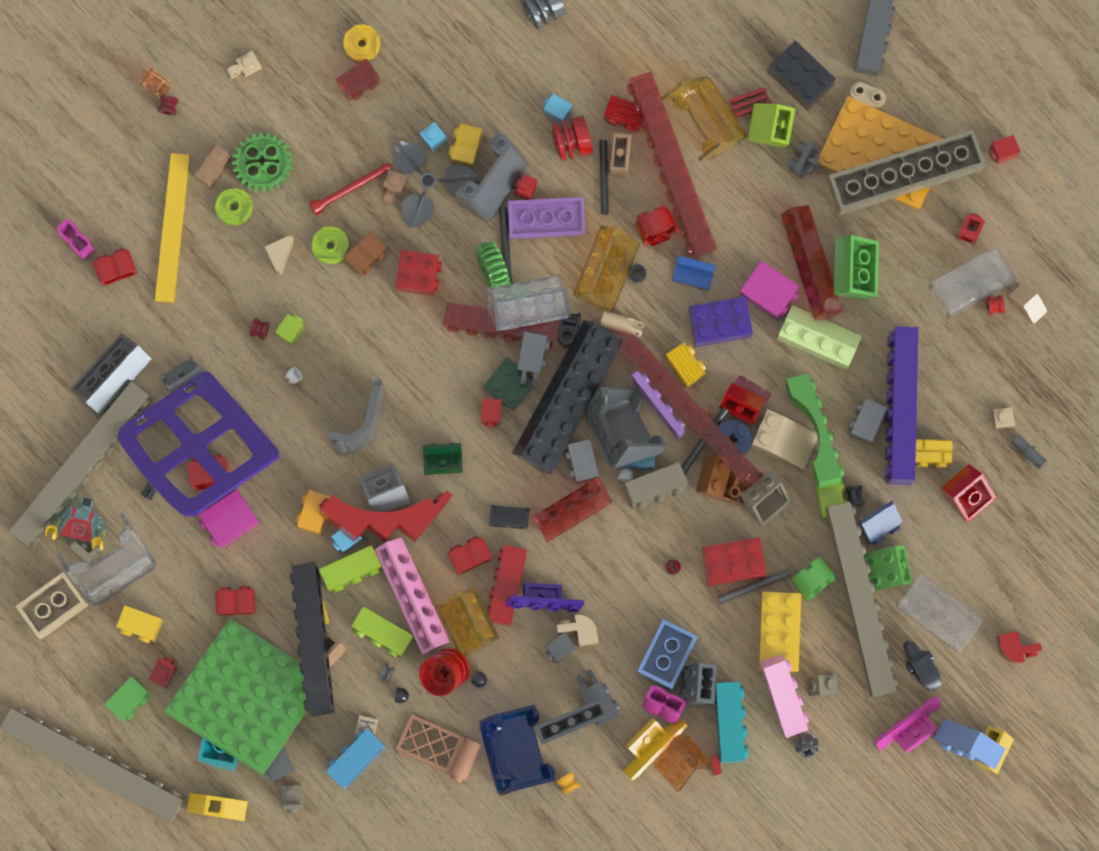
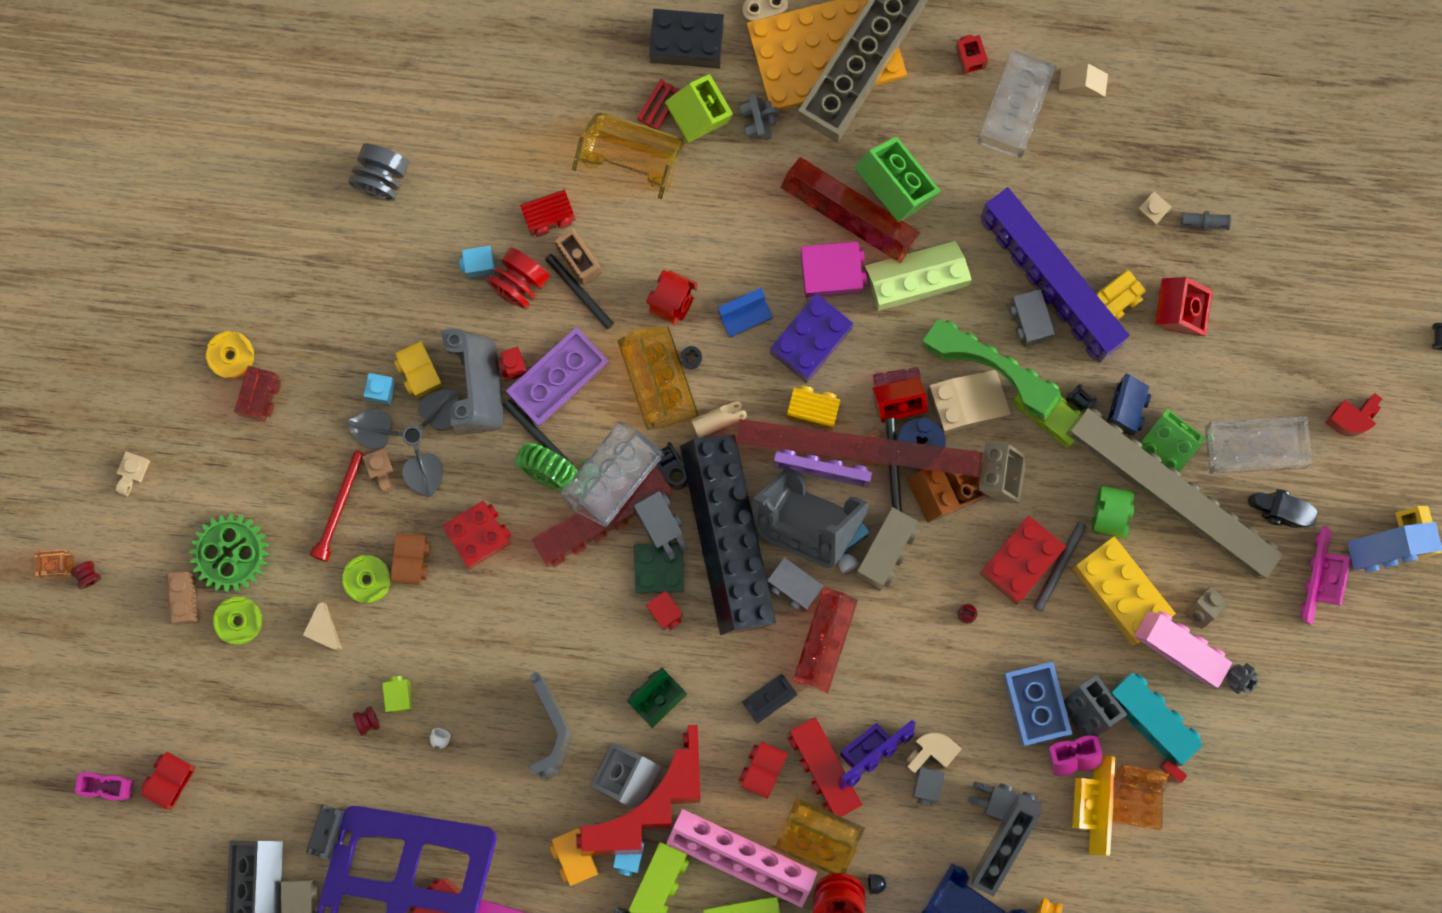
camera: 40 degrees left, 0 degrees up
yellow tile [155,153,190,303] -> none
clear red brick [627,71,717,259] -> none
red wheel [986,295,1005,315] -> none

